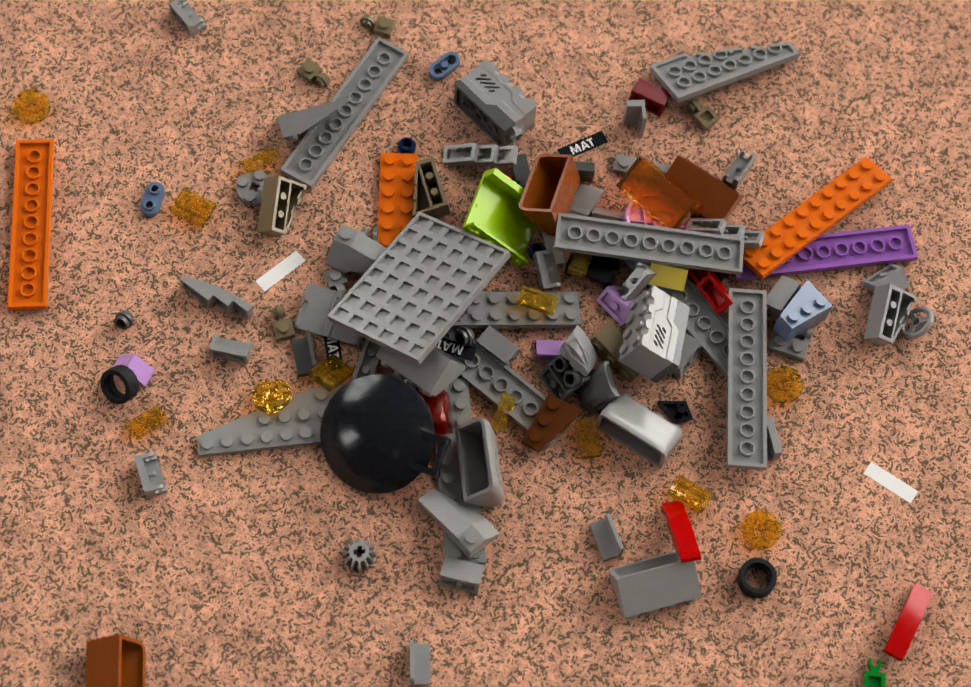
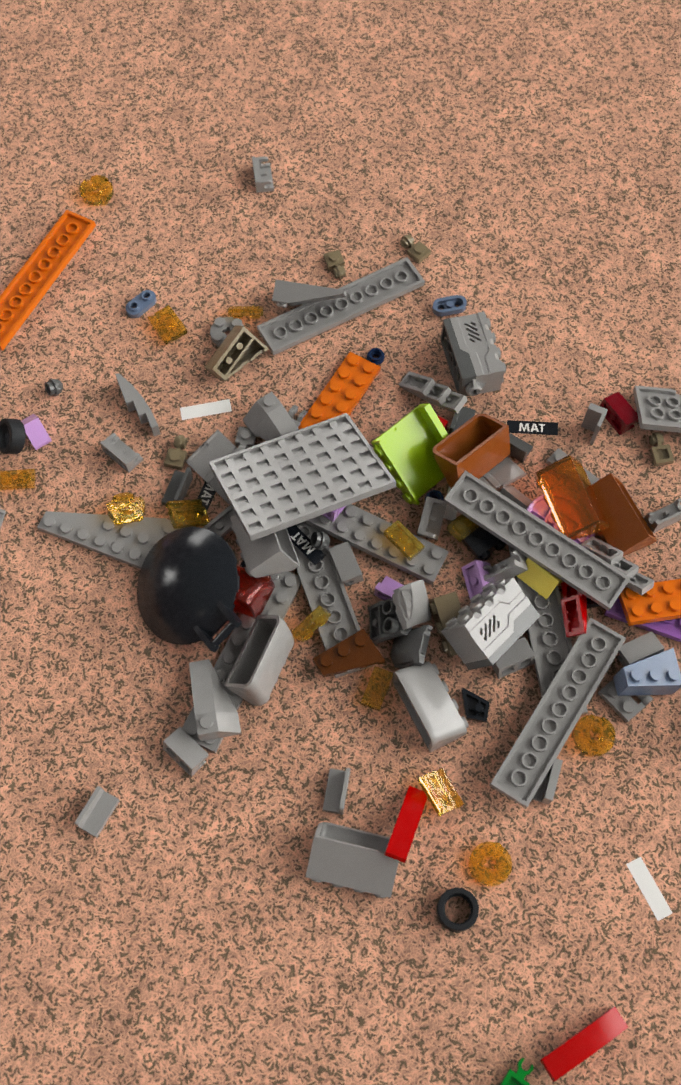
camera: 35 degrees right, 0 degrees up
light grey gear [342,537,377,573] -> none
dark tan wedge [412,157,451,219] -> none

